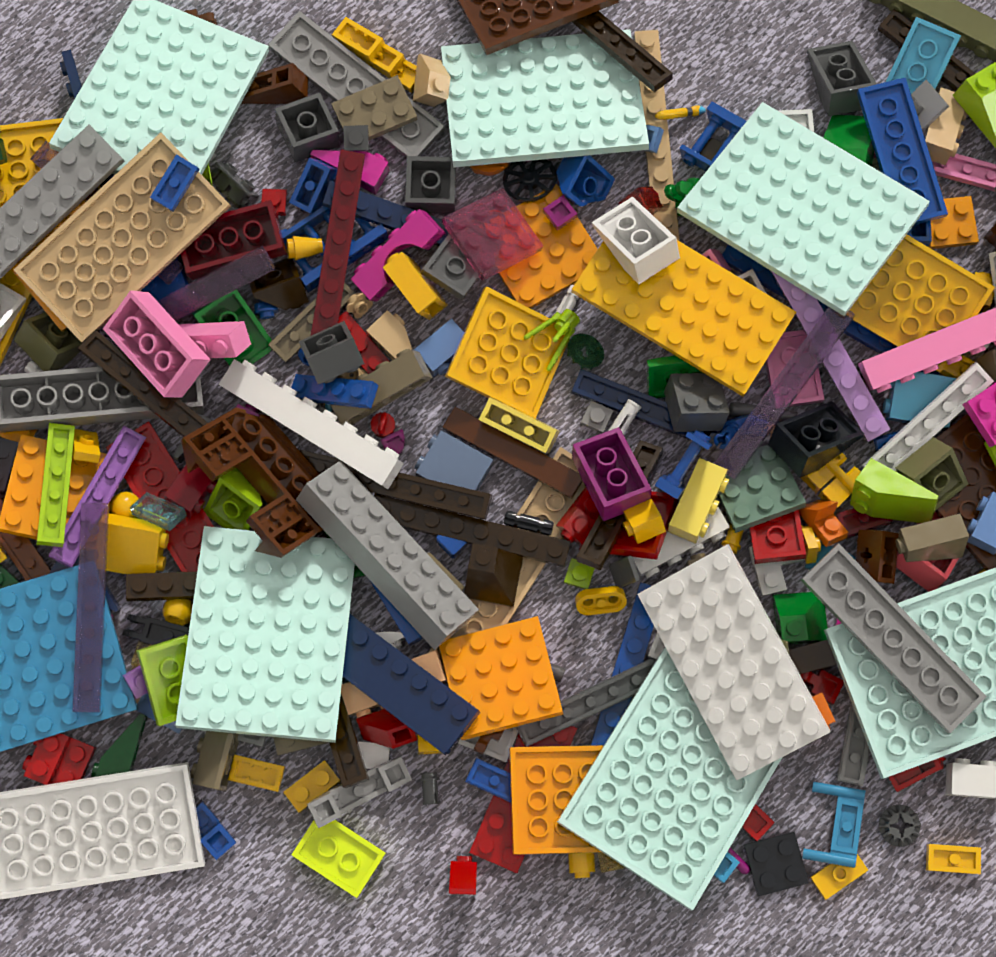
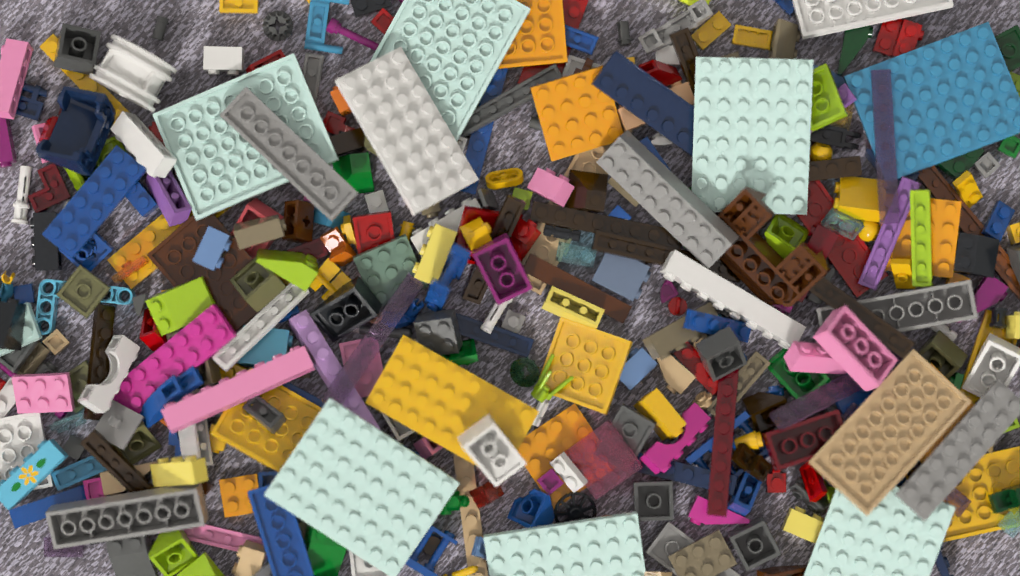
camera: 175 degrees right, 10 degrees up
blue plate [150,154,200,212] -> none
dark grey plate [343,125,369,151] -> none
none -> dark grey slope [243,395,286,434]
none -> magenta piece [326,17,379,51]
none -> bright pink brick [527,168,575,207]
none -> white plate [549,452,588,493]
none -> clear light blue plate [555,241,597,268]
none -> dark brown slope [731,443,772,482]
none -> light yellow brick [781,506,824,543]
none -> red plate [799,460,828,502]
none -> green plate [948,372,964,391]

